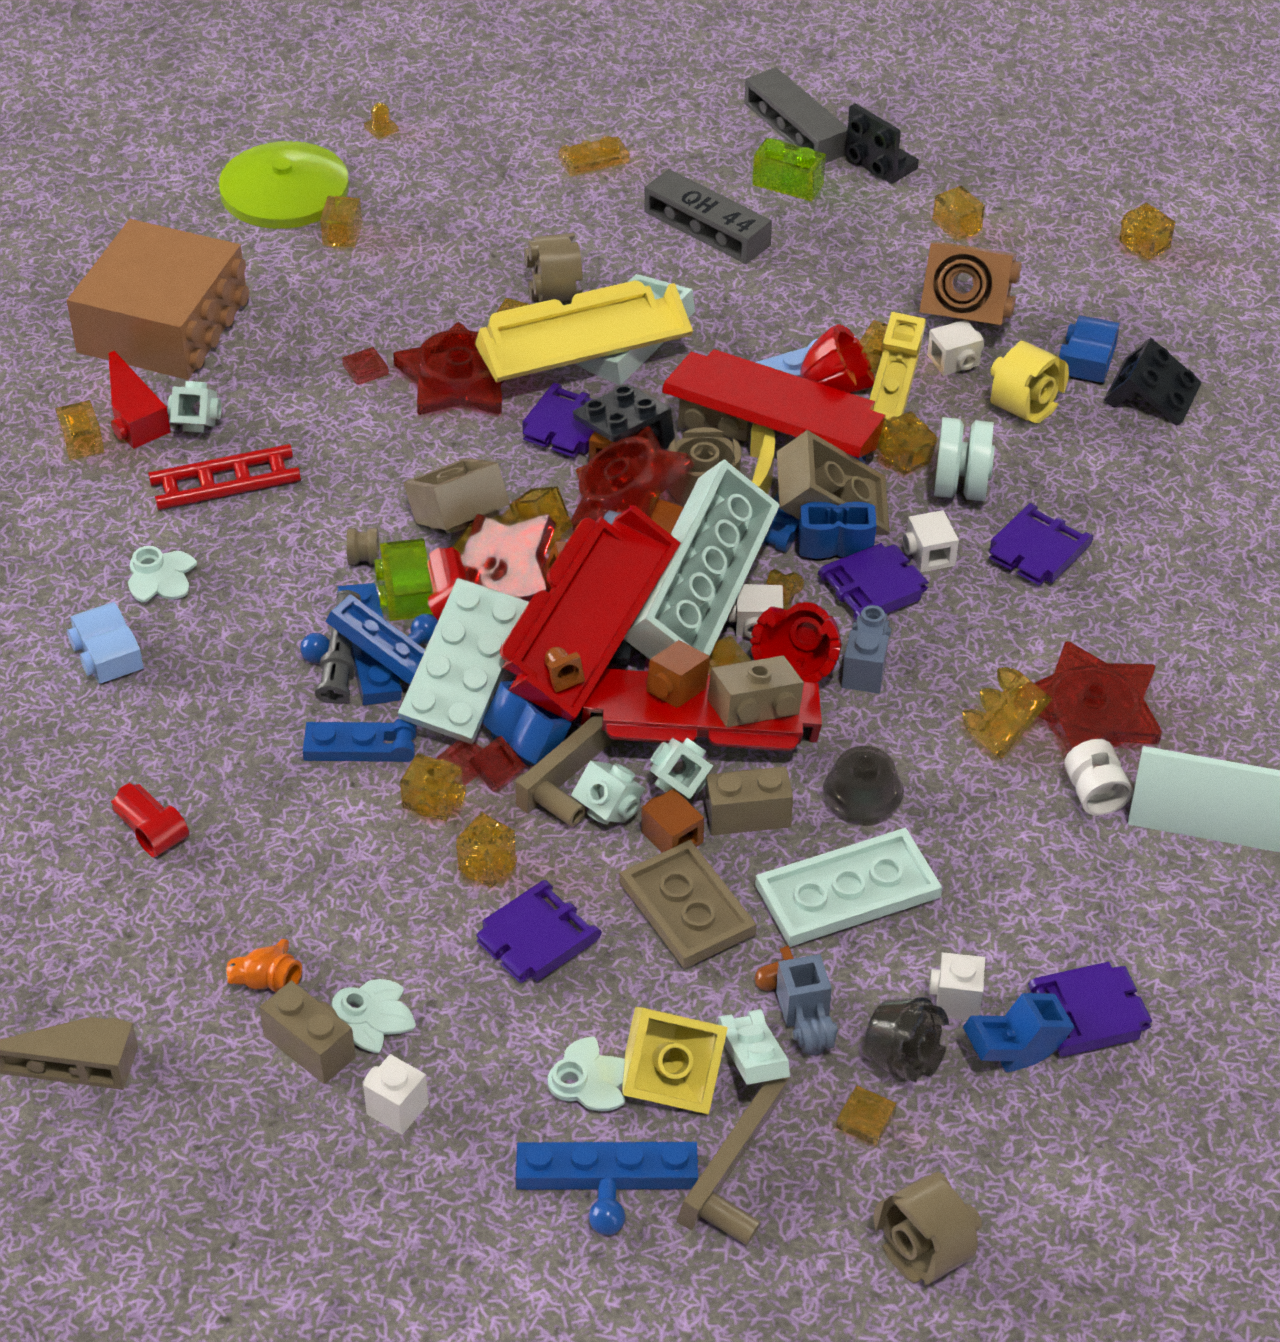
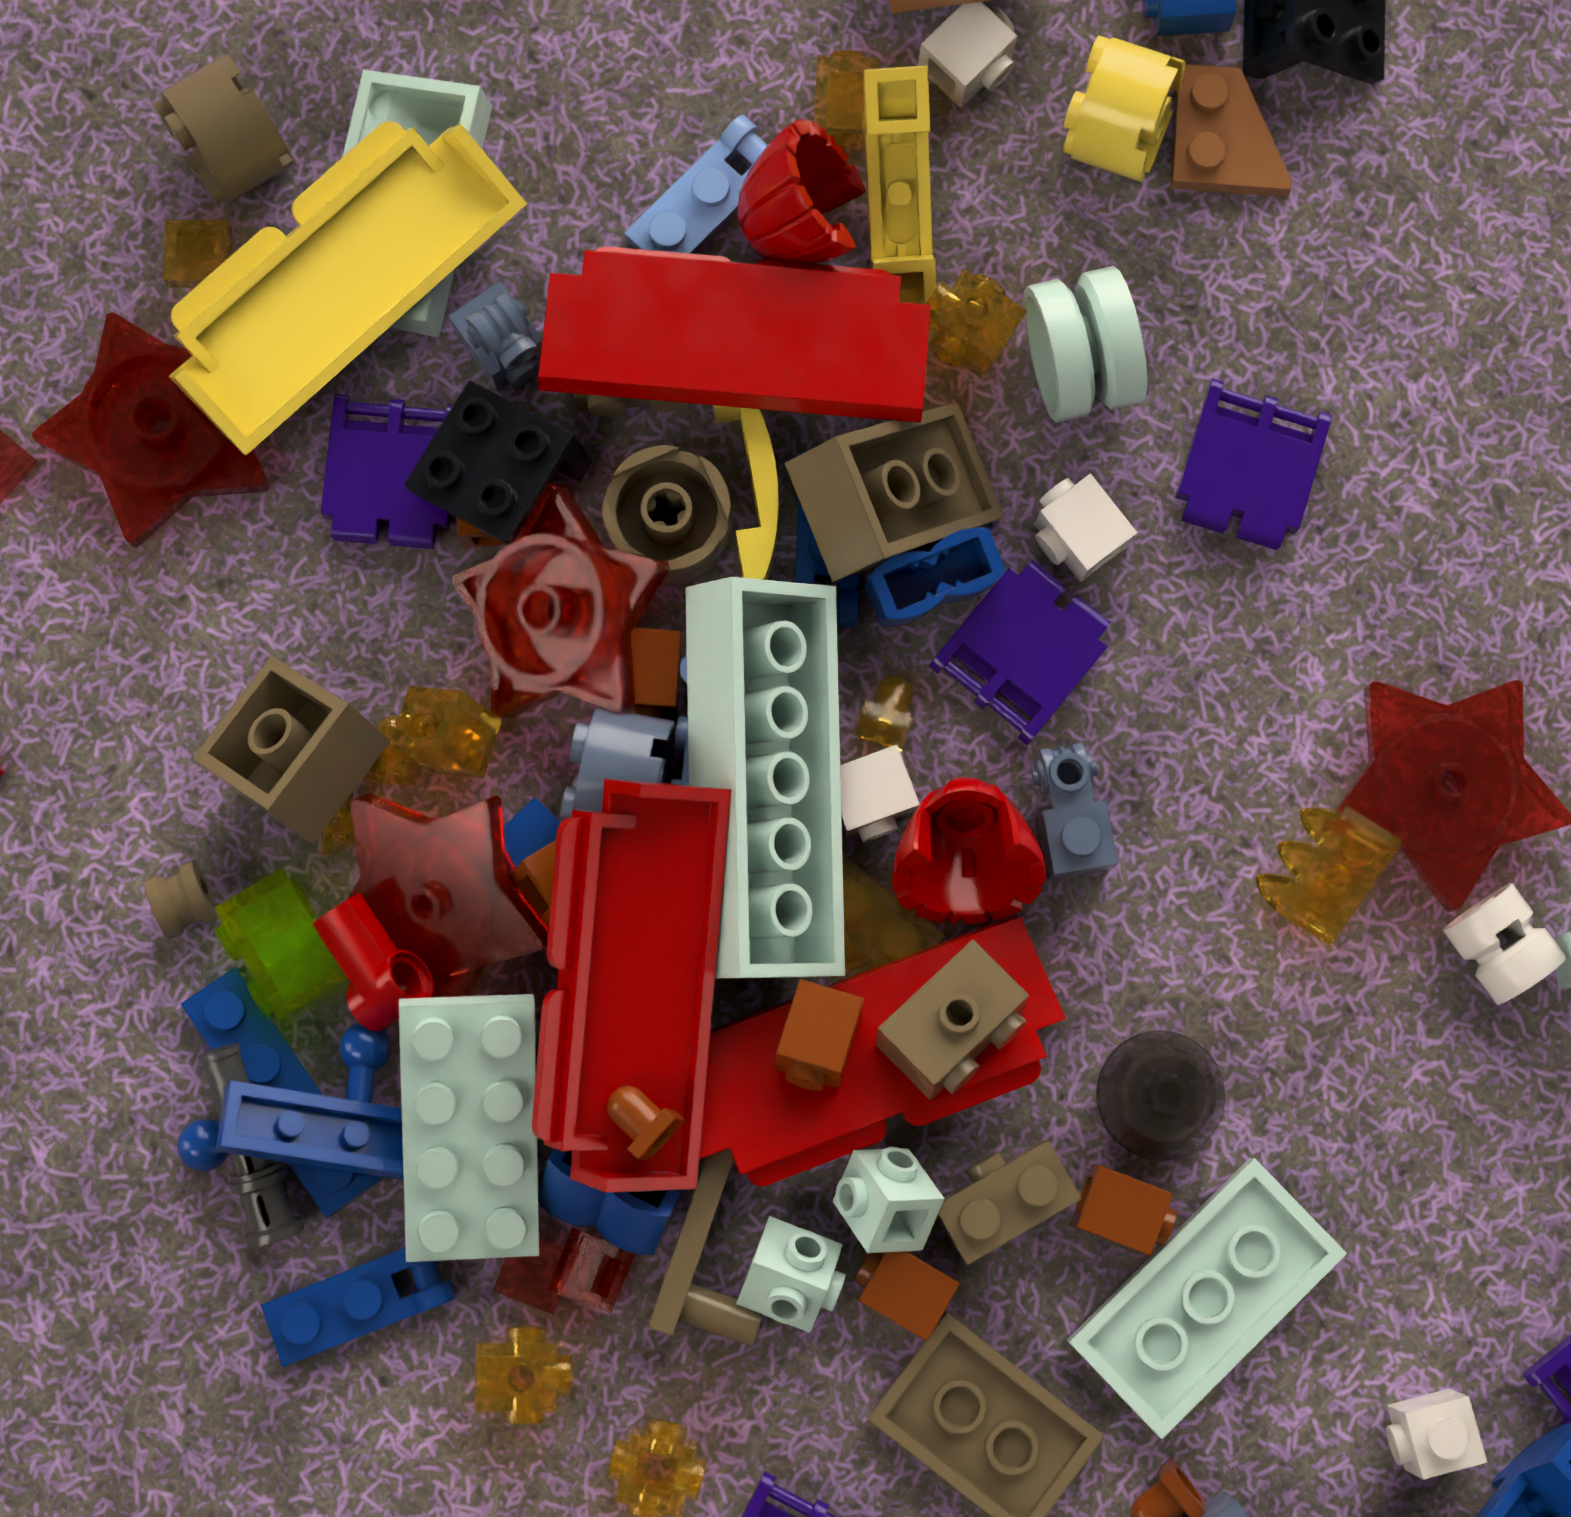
camera: 25 degrees left, 35 degrees up
none -> sand blue brick [448,281,542,392]
none -> dark orange brick [1069,1164,1177,1256]
none -> medium nougat wing [1170,64,1292,197]

